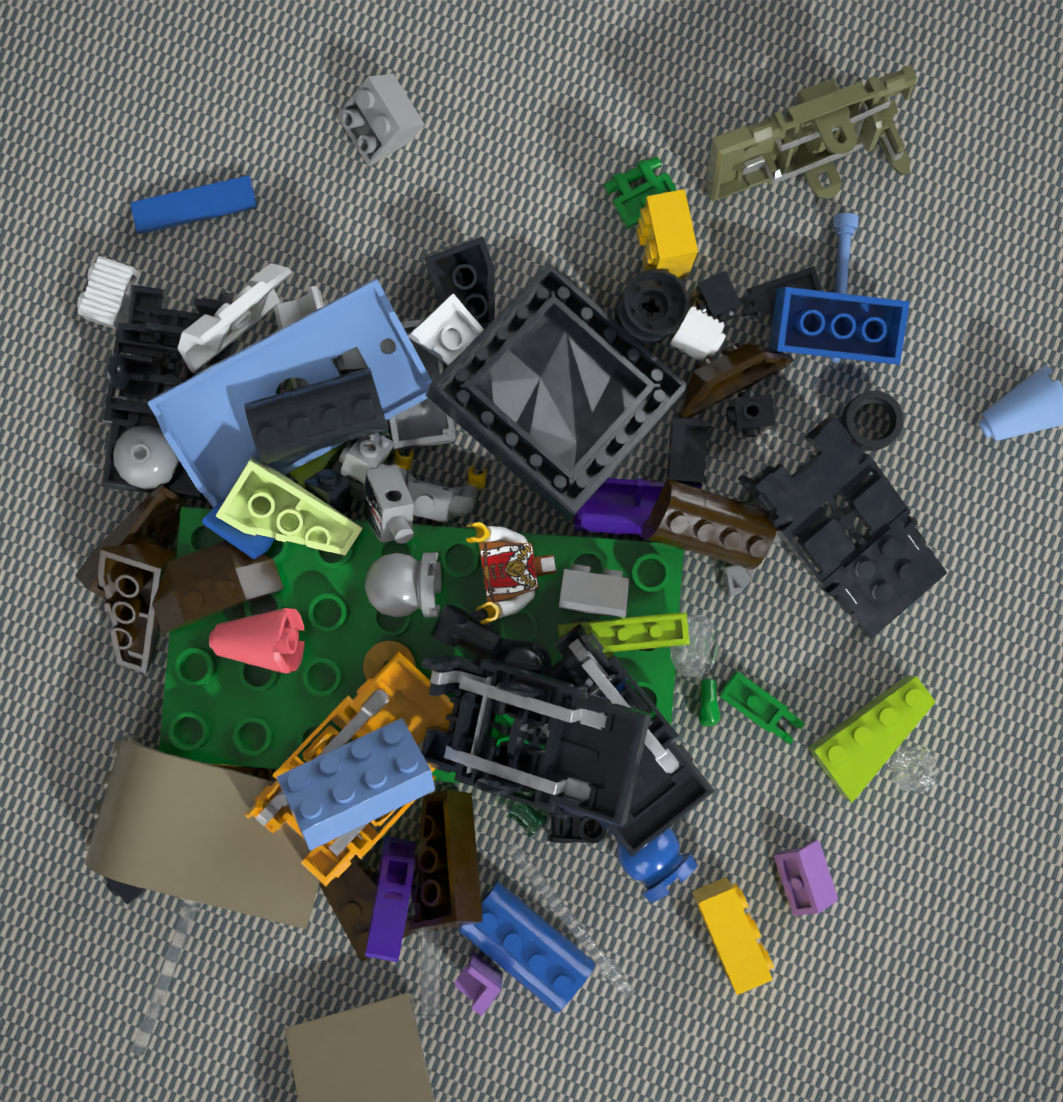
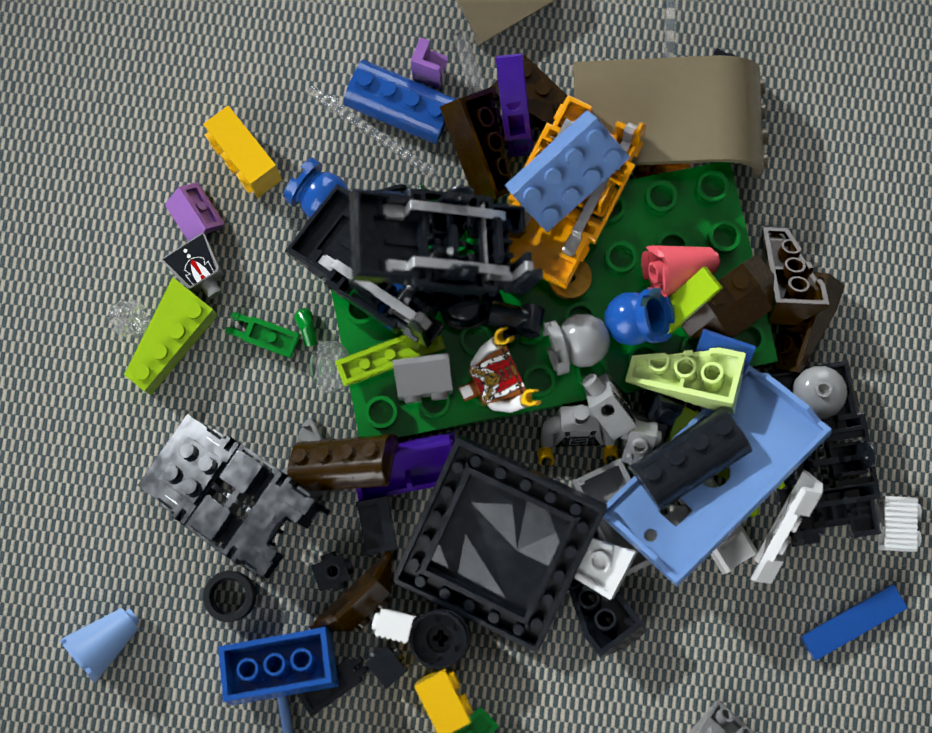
camera: 155 degrees right, 5 degrees down
none -> torso [161,232,224,300]
none -> blue tile [604,288,675,346]
none -> lime tile [668,267,723,334]

